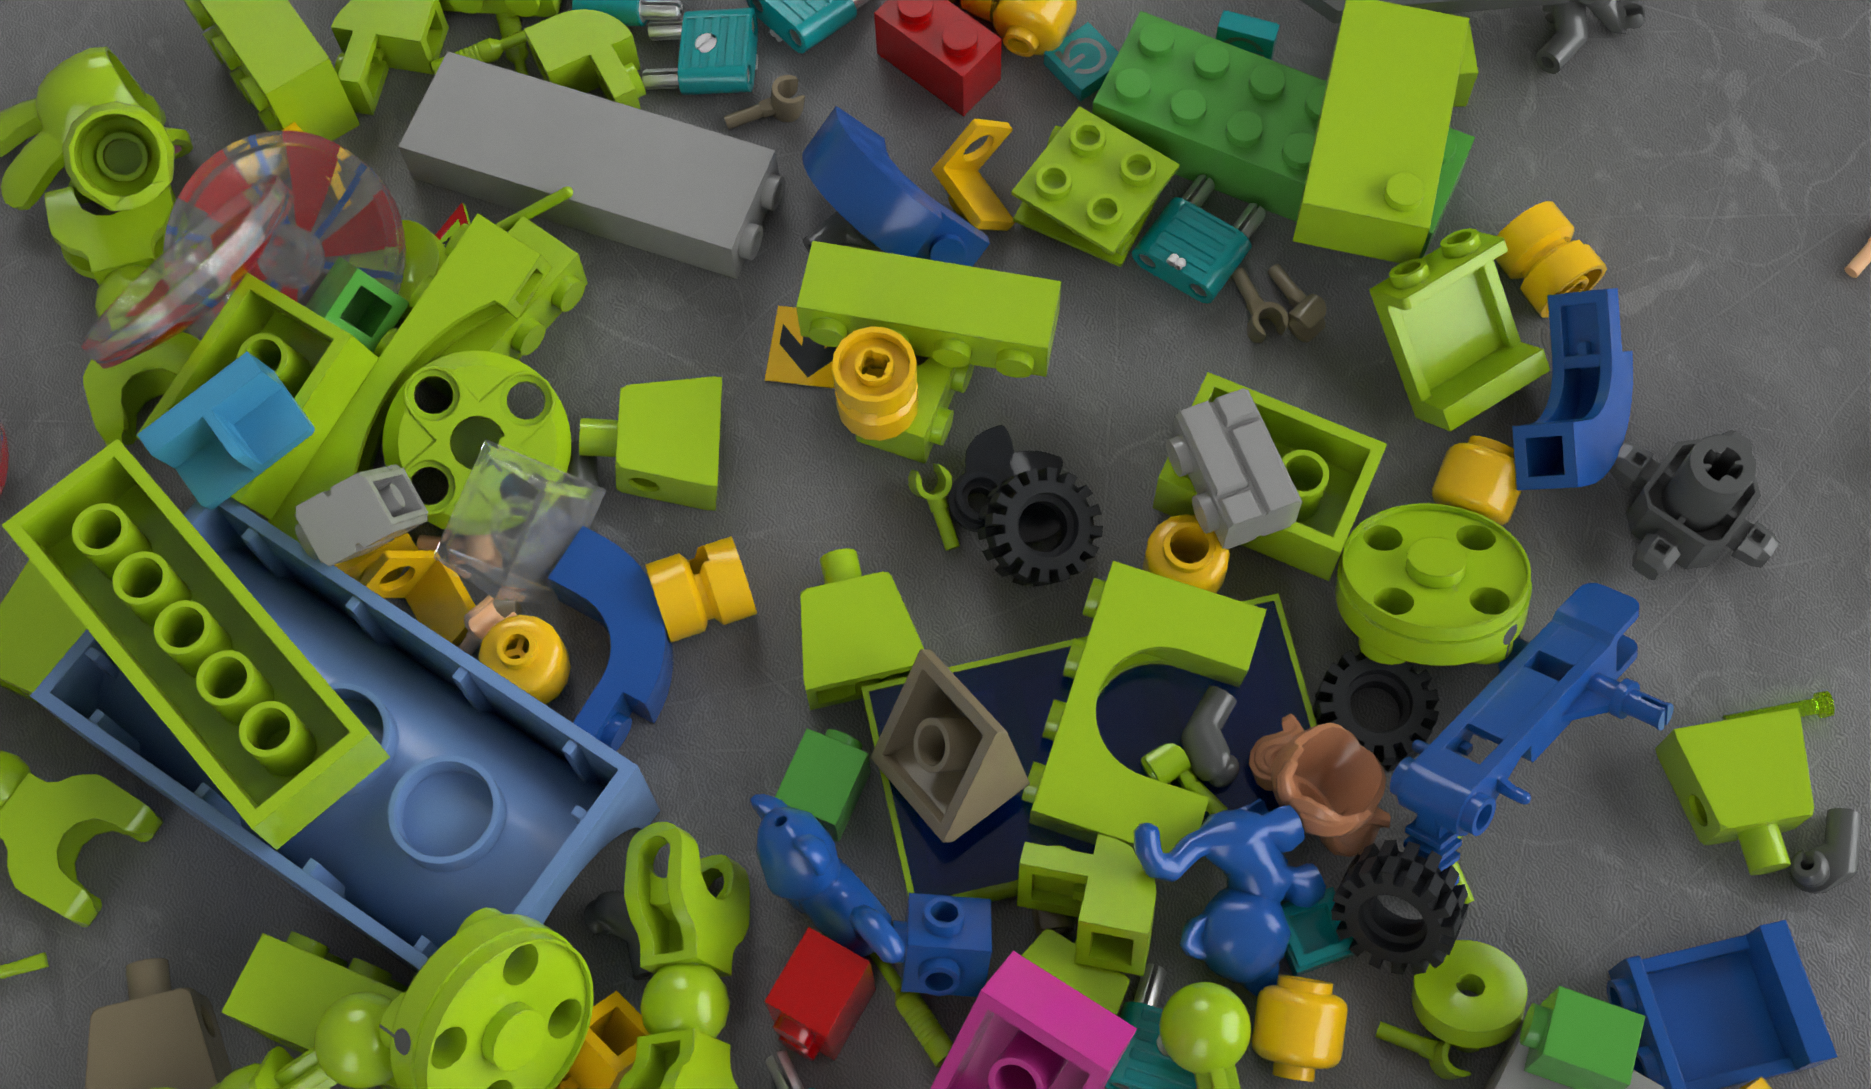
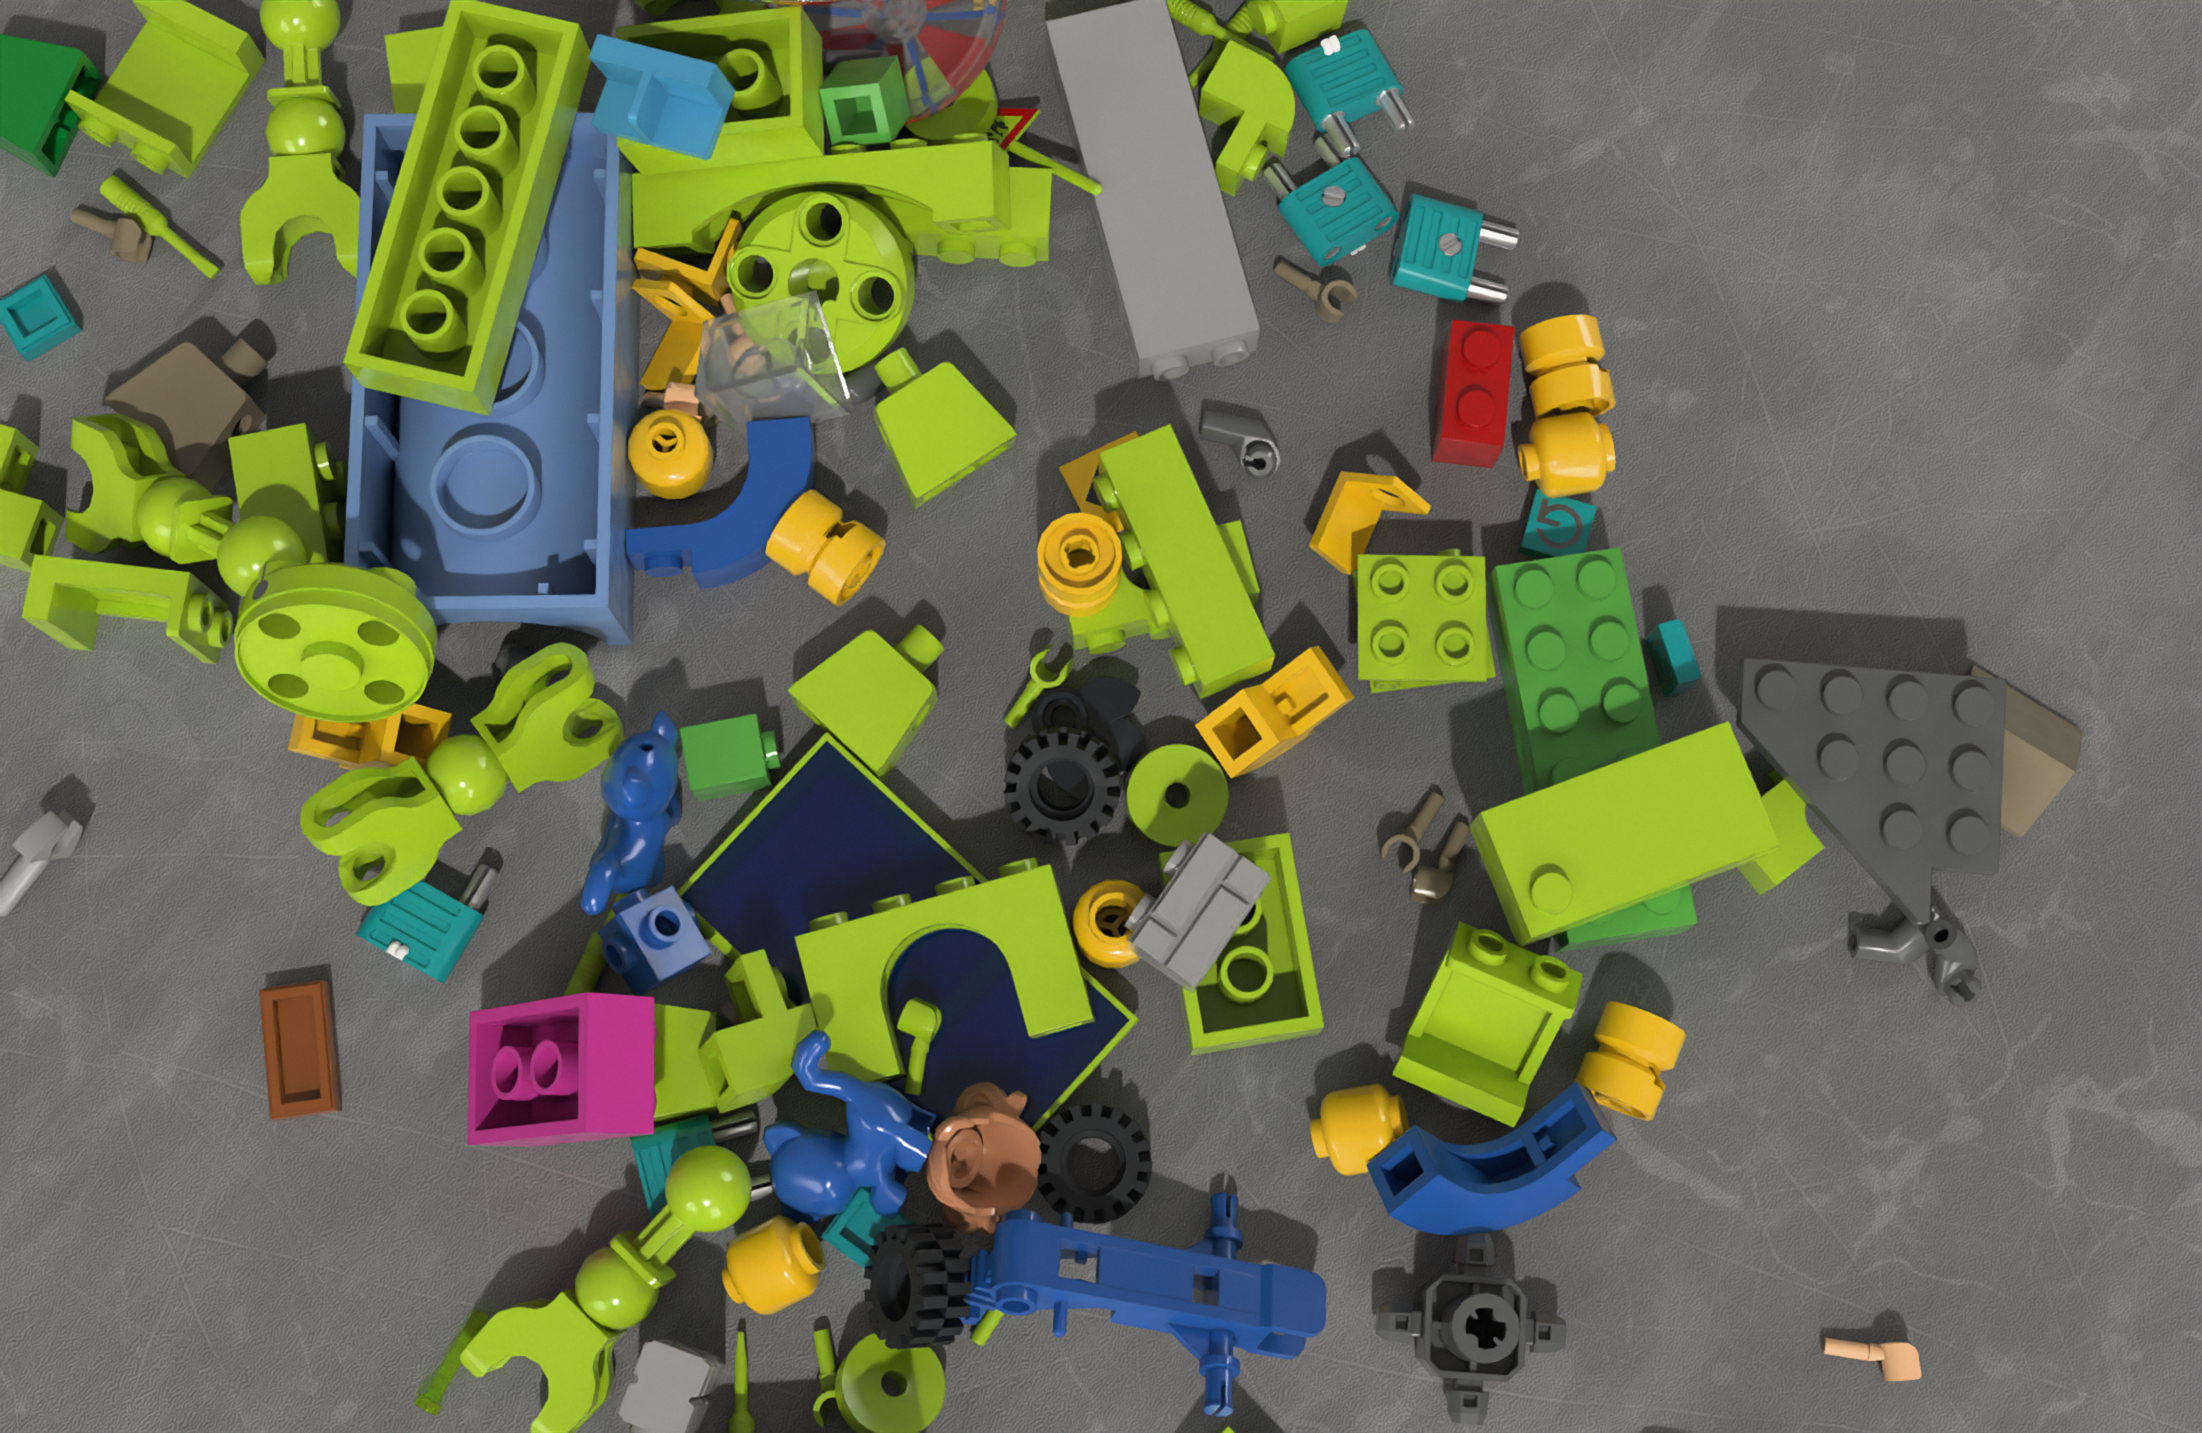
camera: 50 degrees right, 10 degrees up
light grey brick [295,464,428,567] -> none
red brick [764,927,876,1061] -> none
blue arch [802,106,990,267] -> none
dark tan slope [870,649,1030,843] -> none
teal piece [1132,175,1266,304] -> none
dark grey arm [1181,686,1240,788] -> none
lime piece [1335,503,1532,666] -> none
none -> lime piece [1124,744,1229,847]
none -> yellow brick [1195,645,1355,778]

